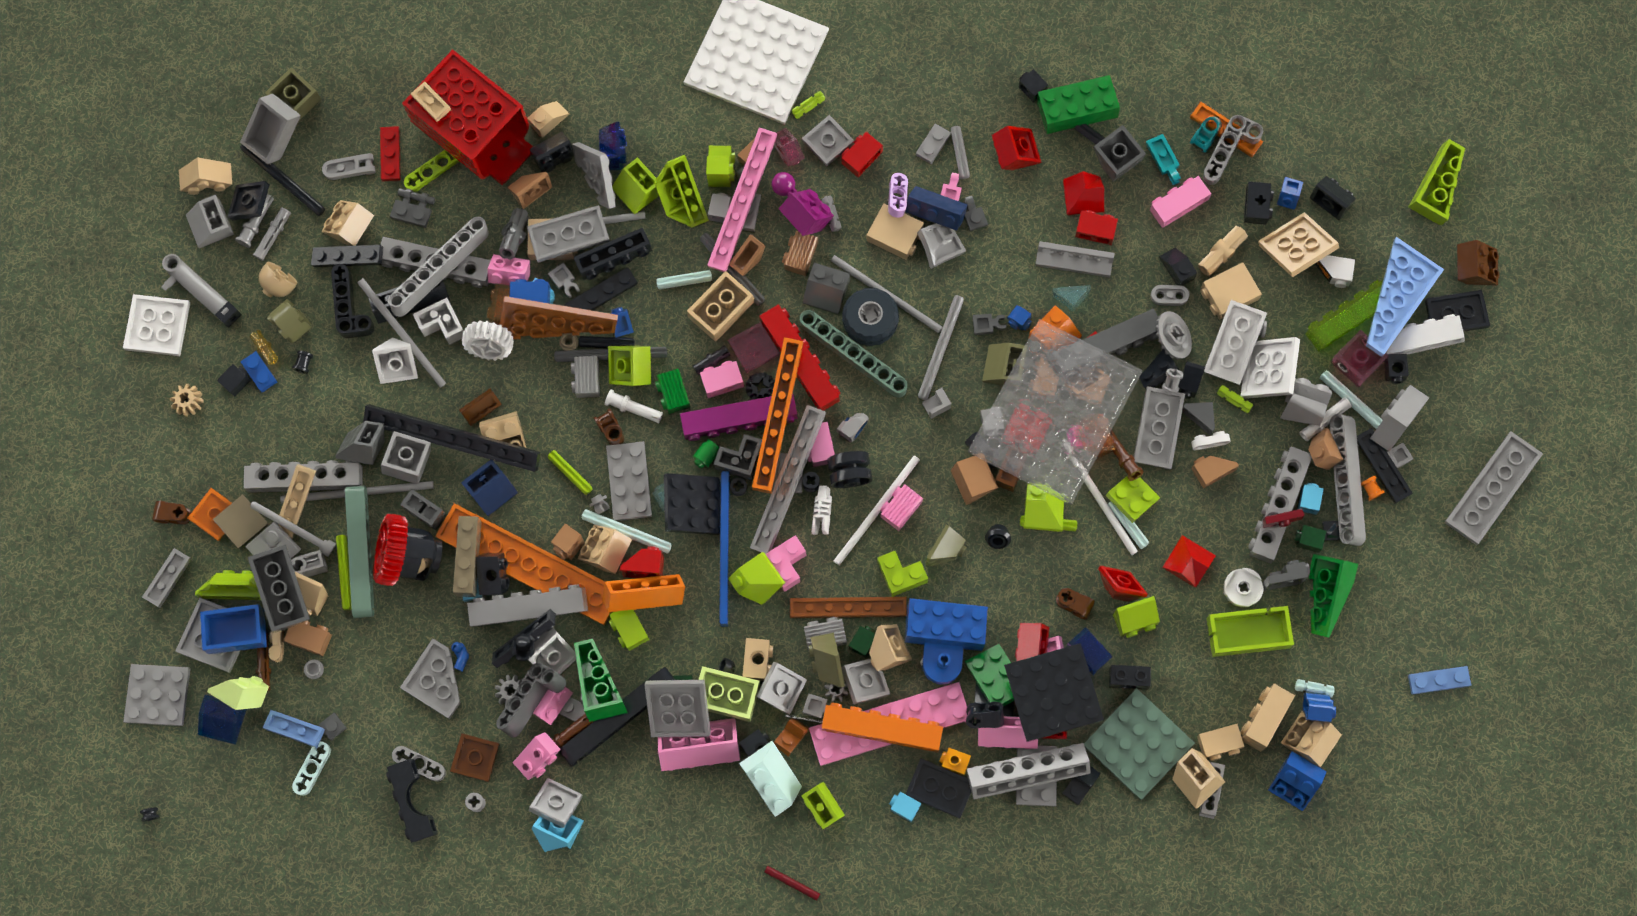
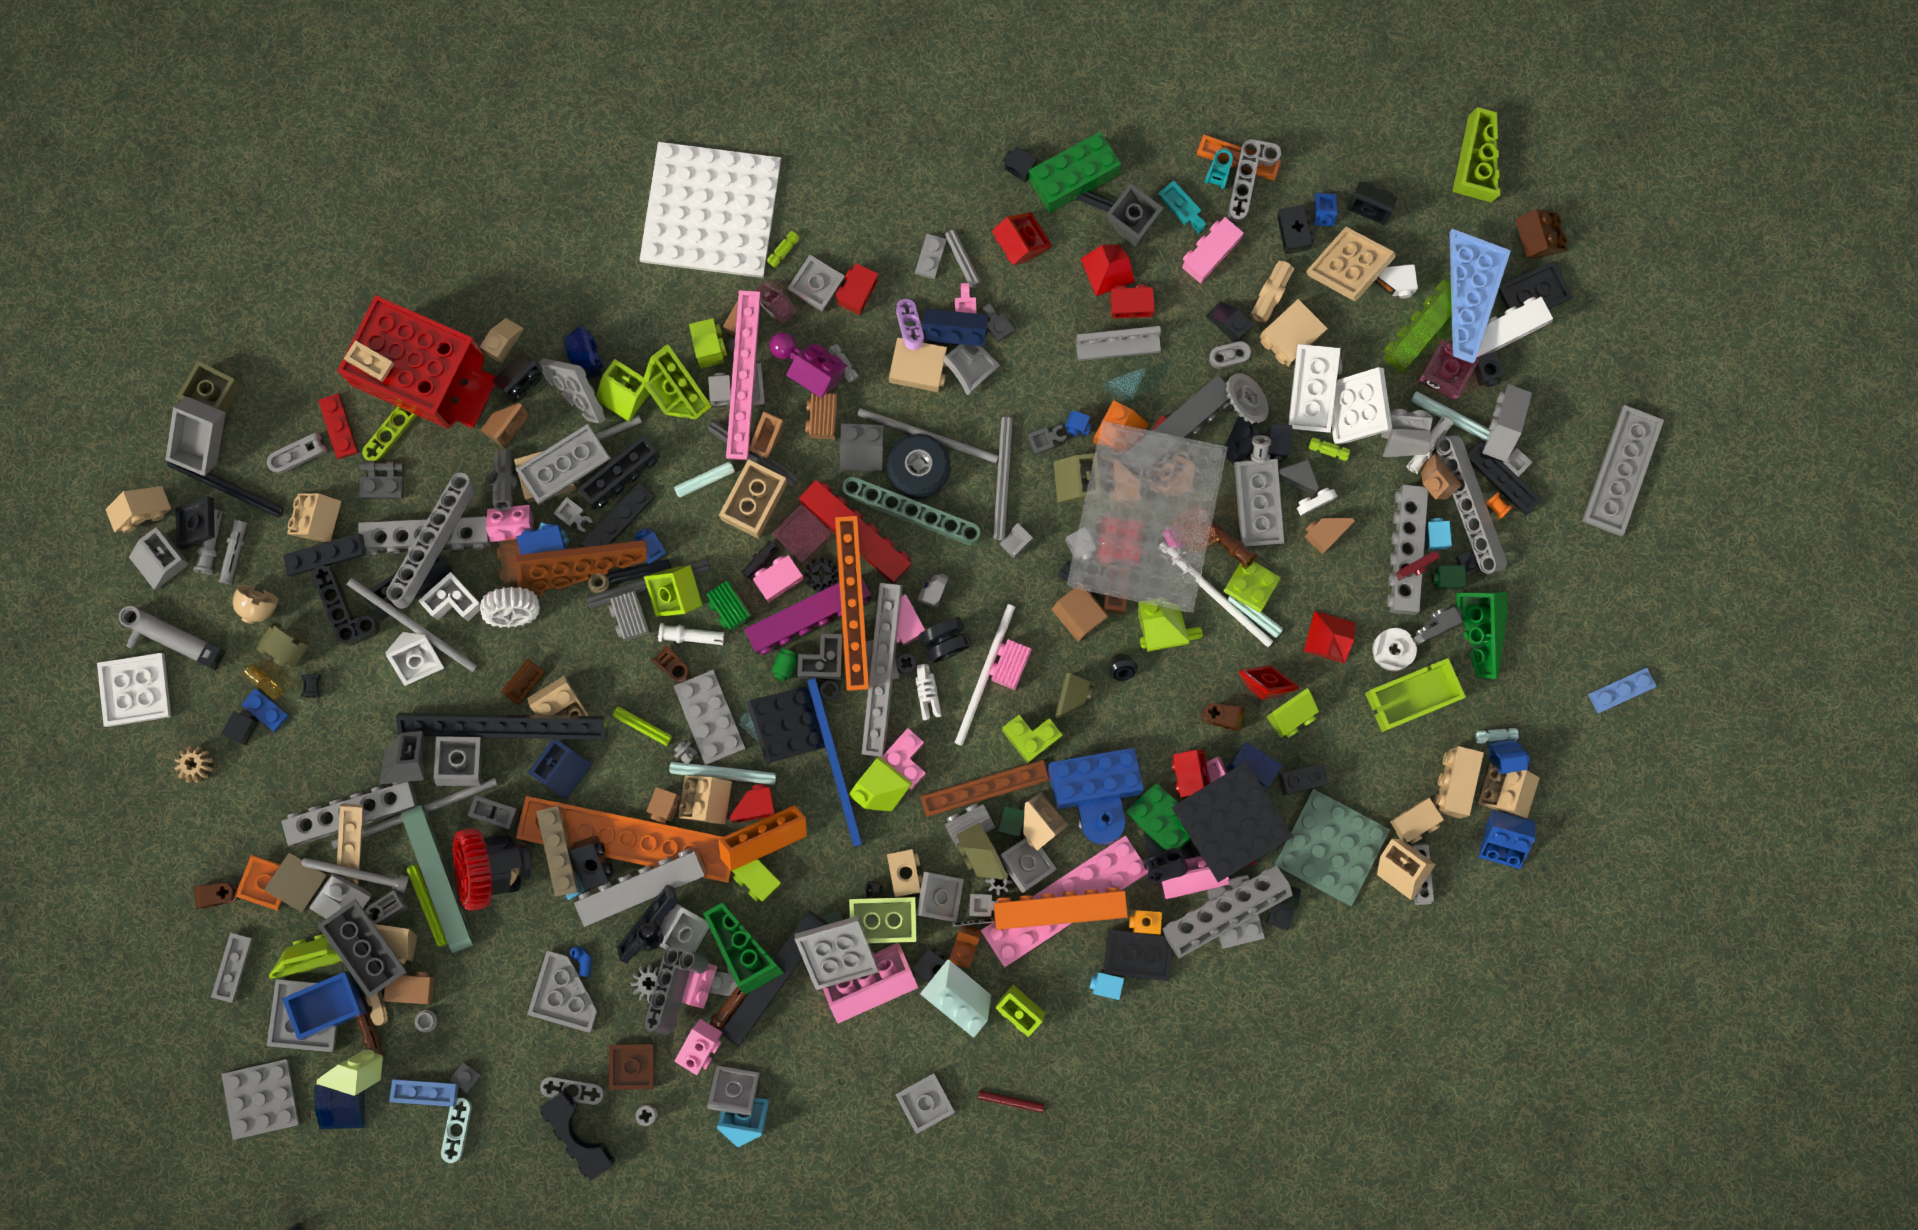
camera: 25 degrees left, 5 degrees up
none -> light grey plate [895,1073,955,1134]

